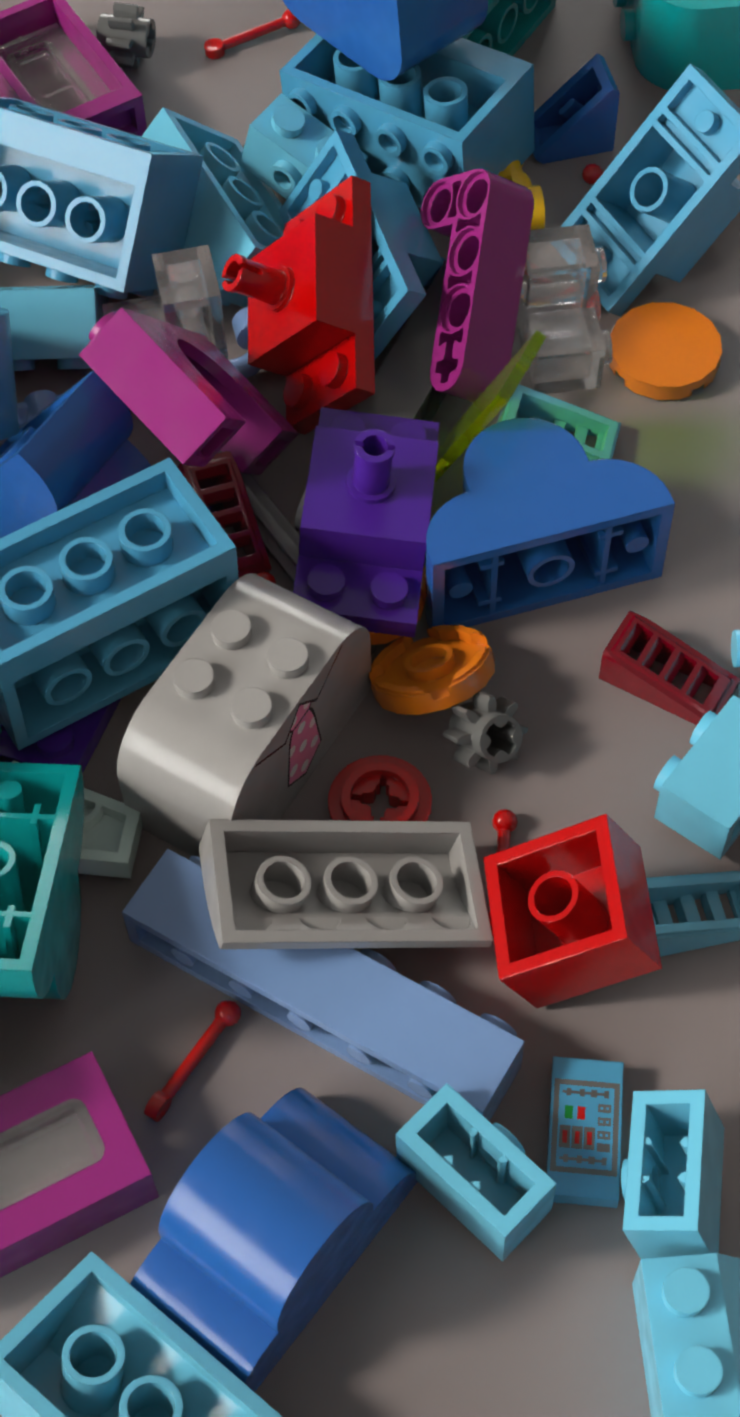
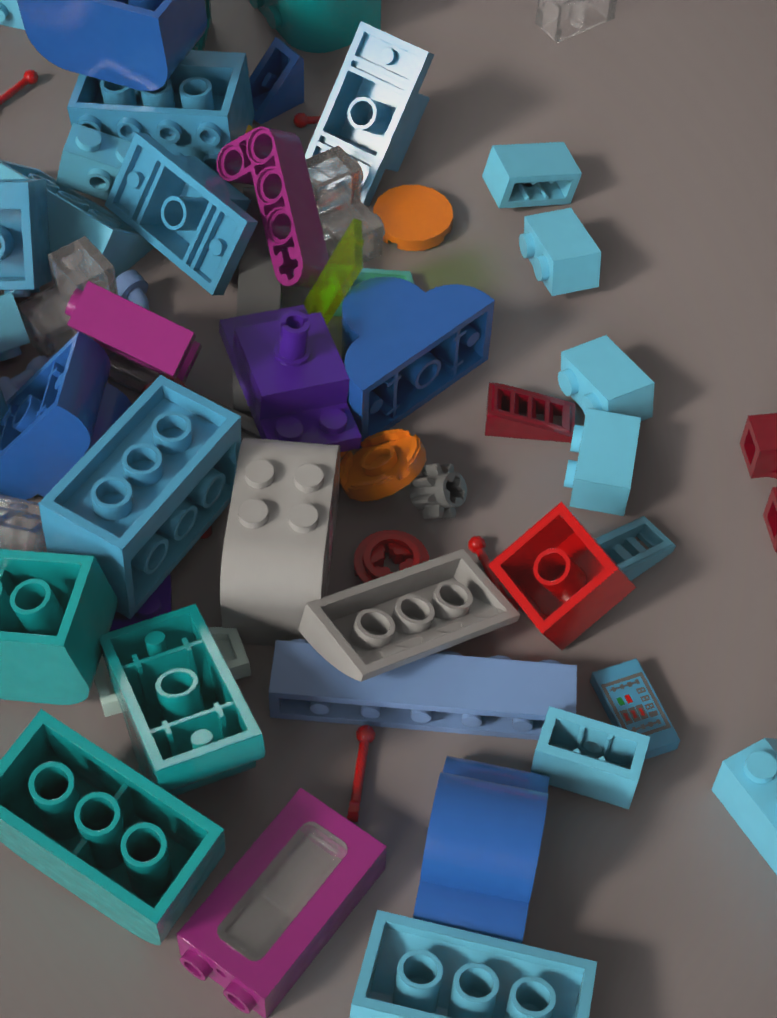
camera: 30 degrees left, 5 degrees down
red brick [222,175,375,435] -> none
medium azure brick [621,1089,725,1259] -> none

